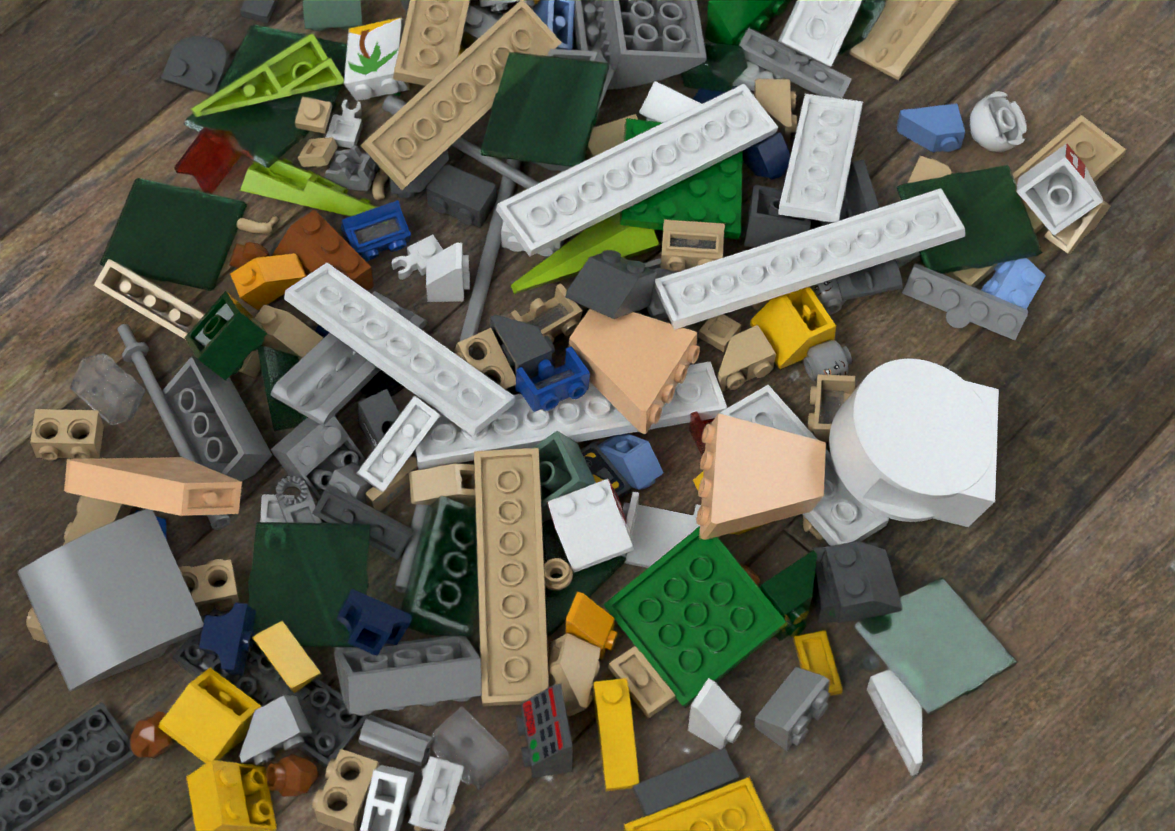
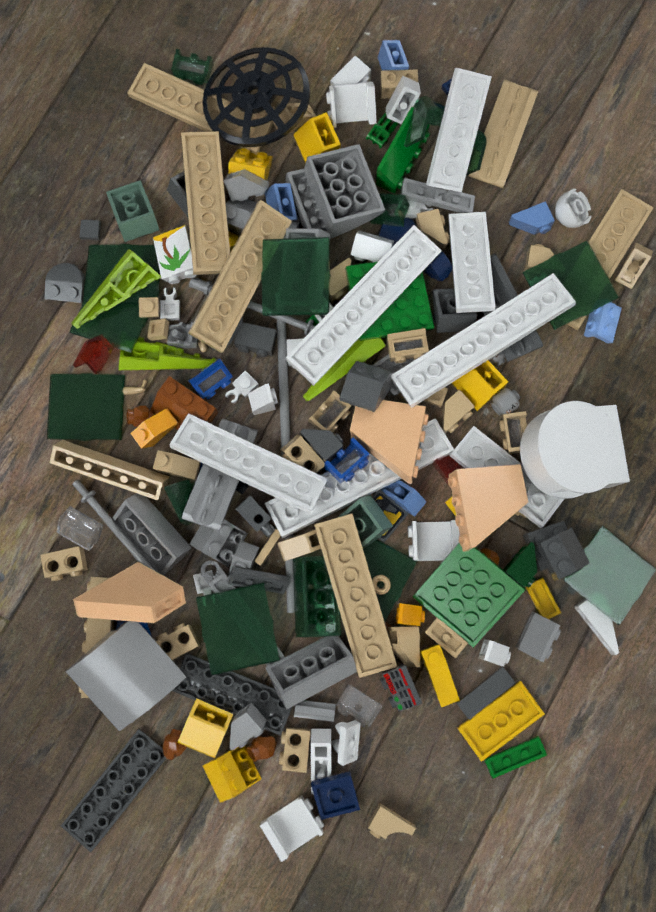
camera: 10 degrees left, 20 degrees up
dark green slope [184,291,267,381] -> none
dark blue brick [199,602,256,676] -> none
yellow slope [252,621,321,694] -> none
dark blue brick [336,588,412,656] -> none
white plate [356,396,440,493] -> none
white slope [547,479,635,573] -> none
light grey hinge [902,263,1028,340] -> none
white slope [1016,143,1103,235] -> none

